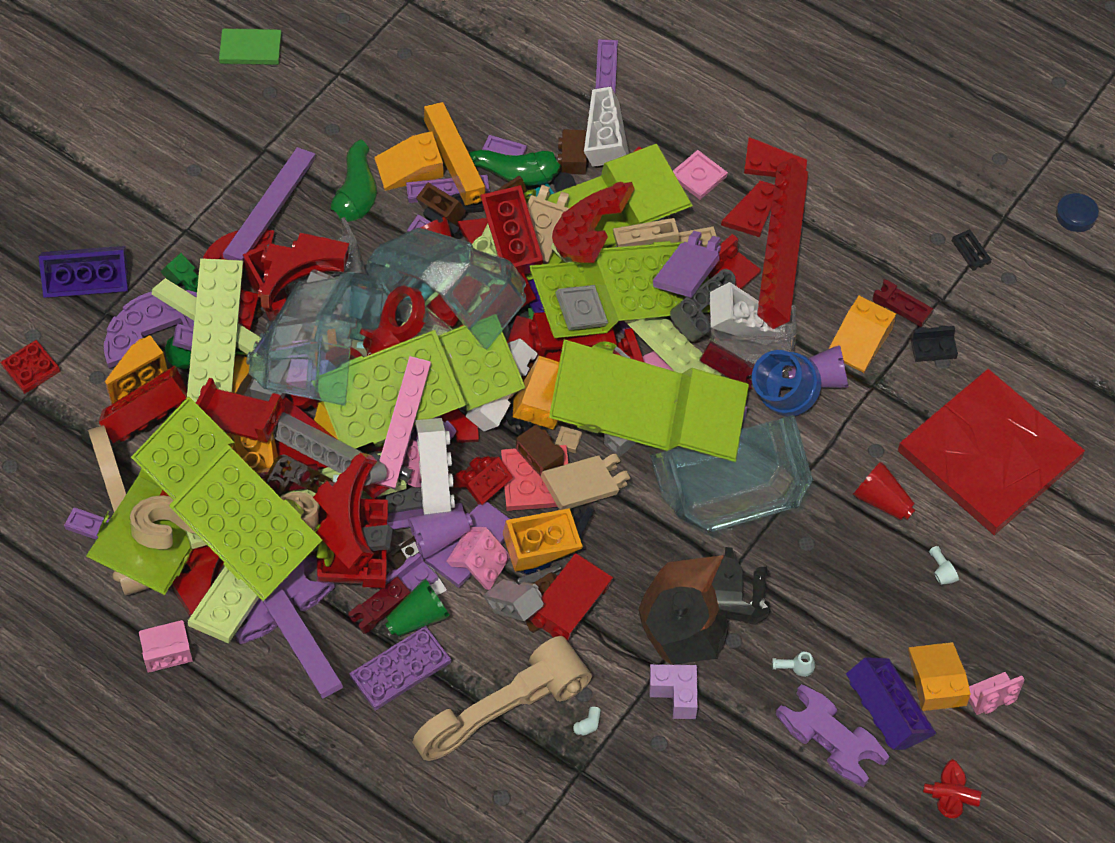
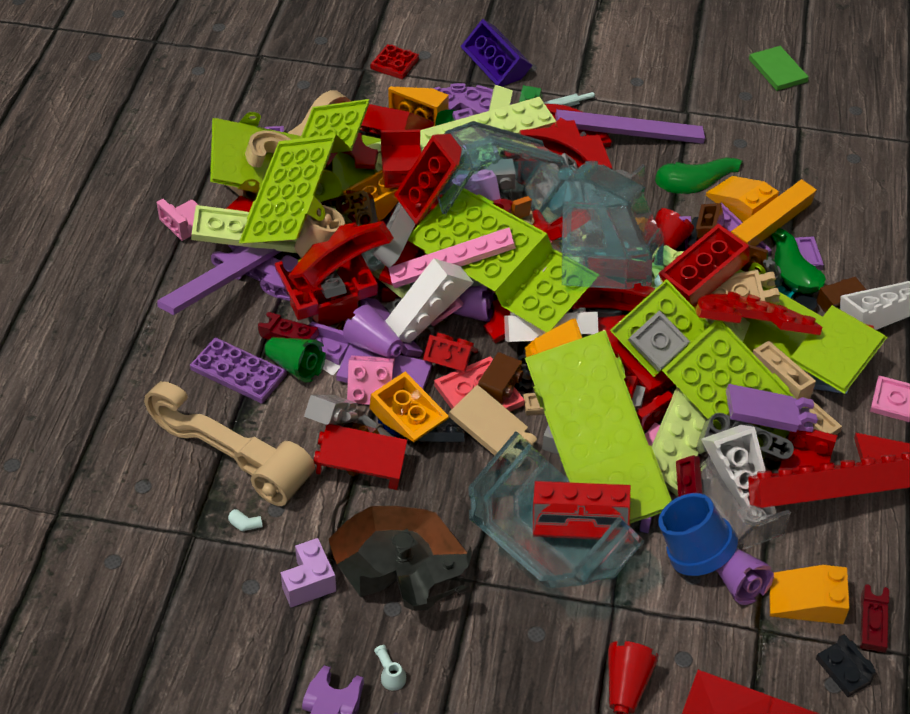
camera: 65 degrees right, 10 degrees down
none -> red slope [394,134,462,225]
none -> red slope [533,481,631,541]
none -> light aqua axle [544,92,595,107]
none -> dark grey axle [763,257,783,288]

